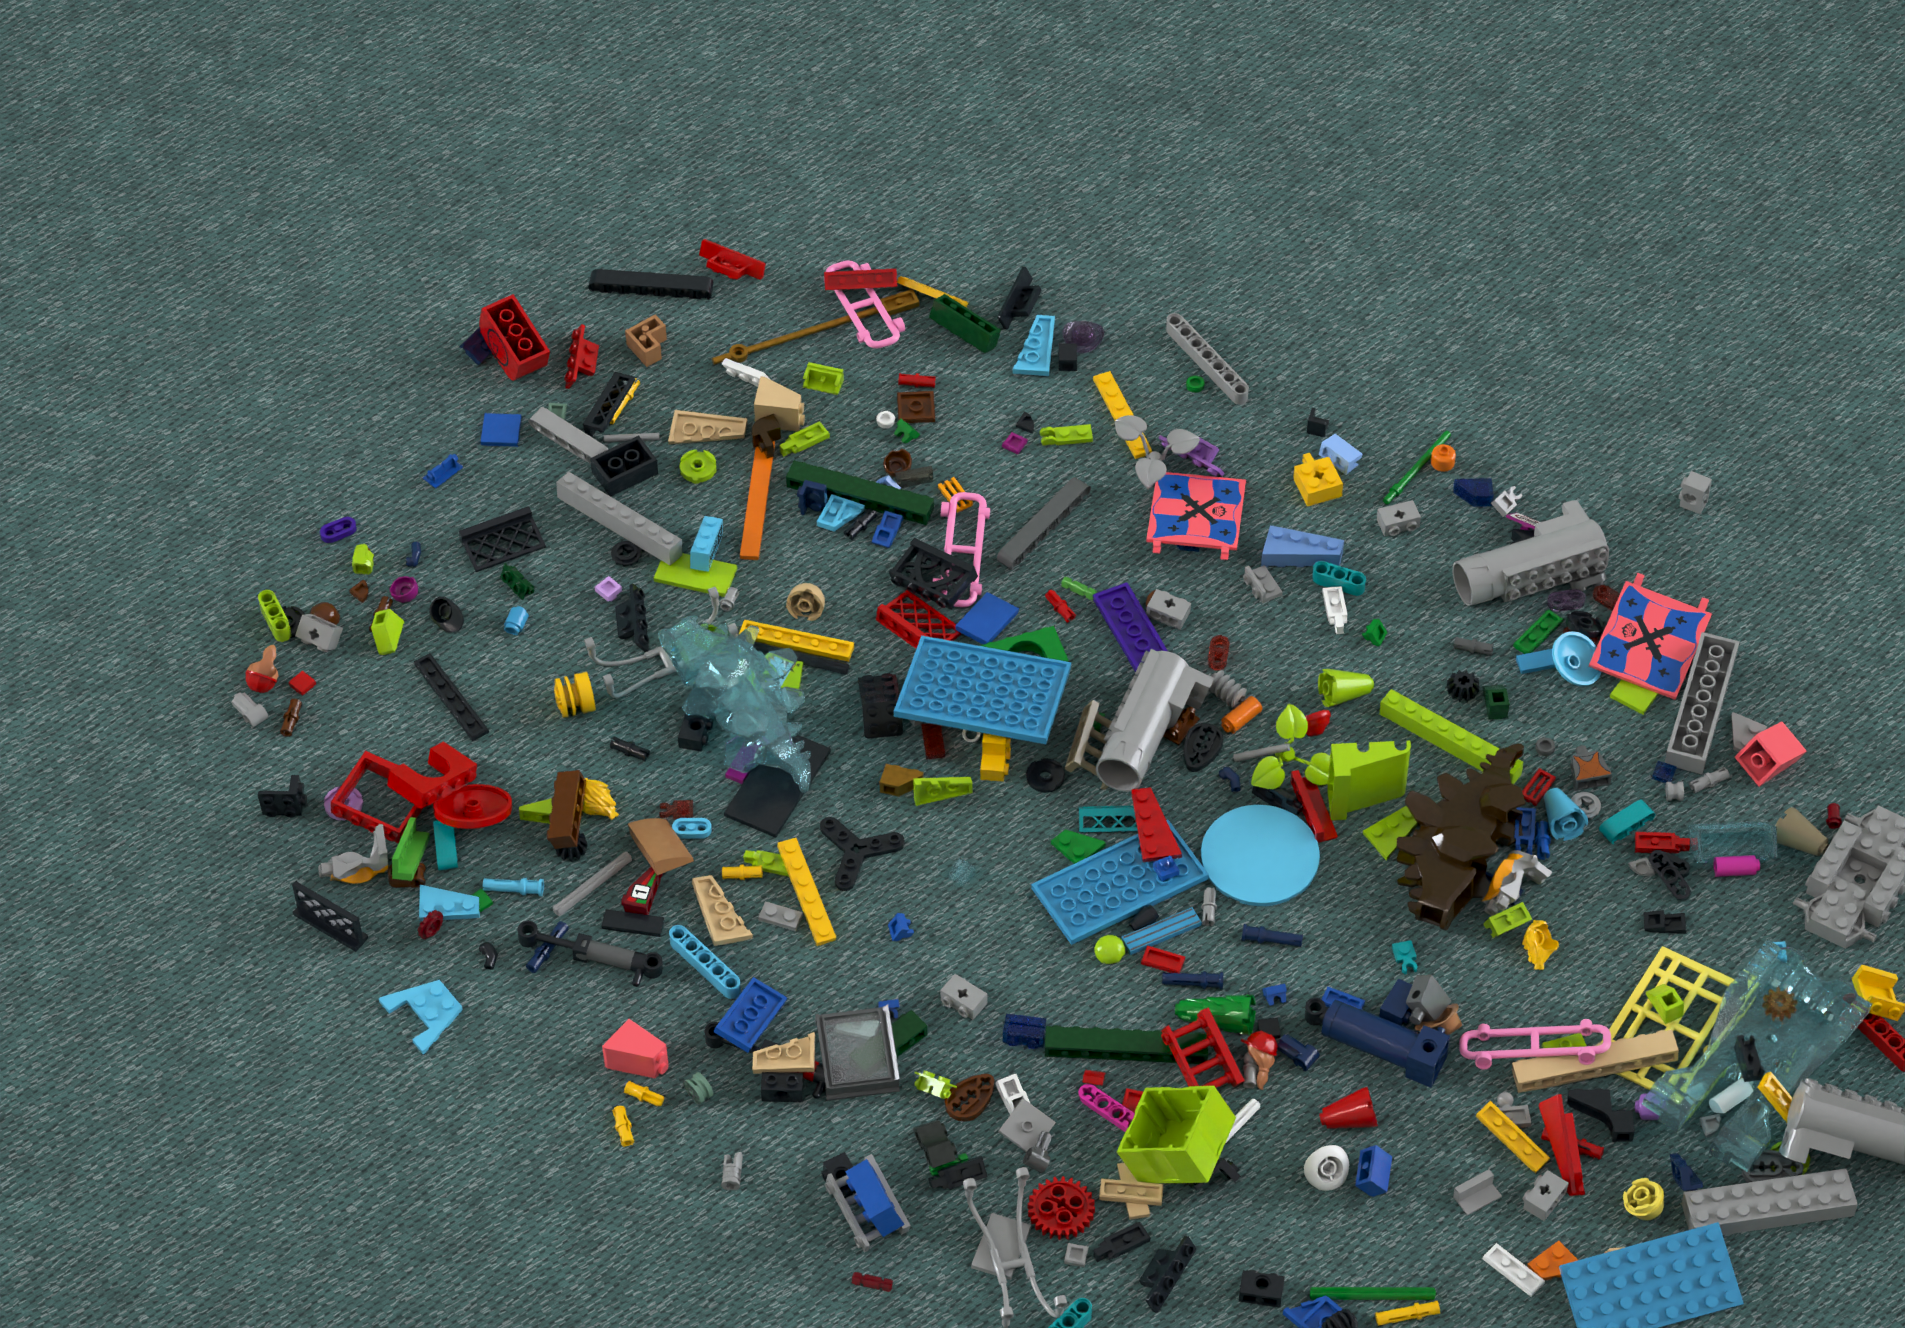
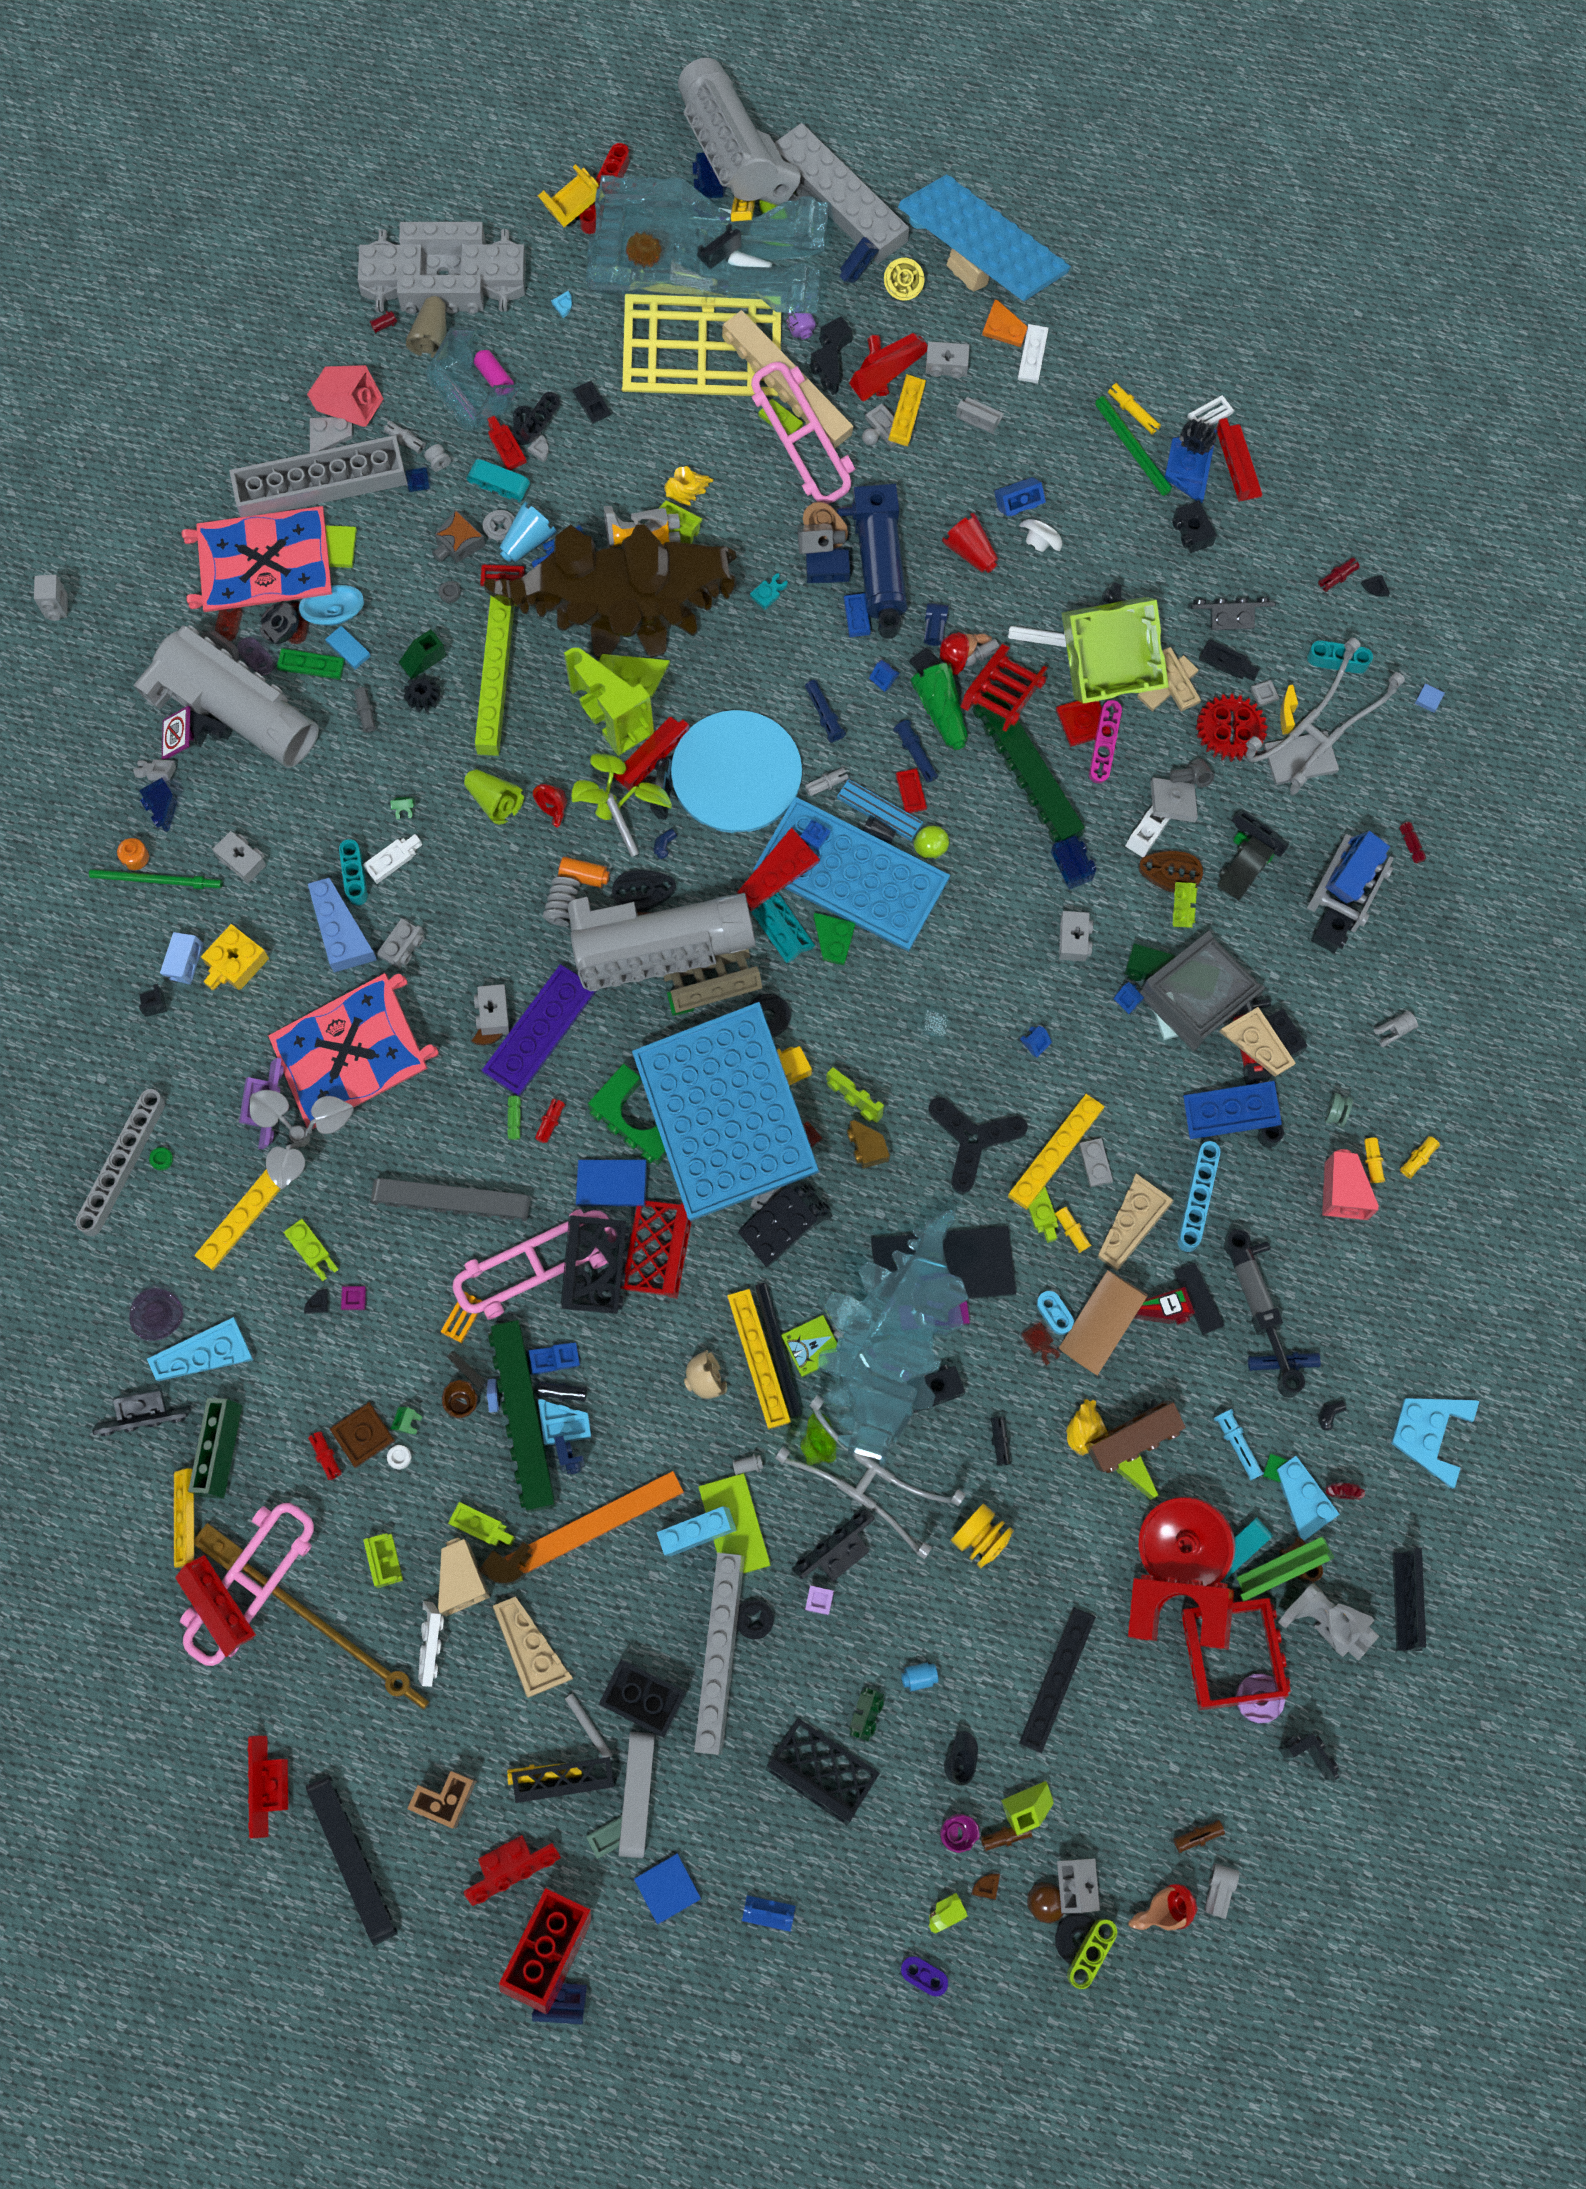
camera: 125 degrees left, 20 degrees up
red tile [288,671,316,696] -> none
dark blue arm [406,542,421,567] -> none
light grey axle [553,852,632,916] -> none
lime plate [680,450,717,484] -> none
black brick [1059,343,1077,371] -> none
red tile [1082,1070,1105,1086] -> none
clear red plate [1208,635,1230,670] -> none
lime slope [1645,984,1684,1024] -> none
none -> yellow slope [1280,685,1298,735]

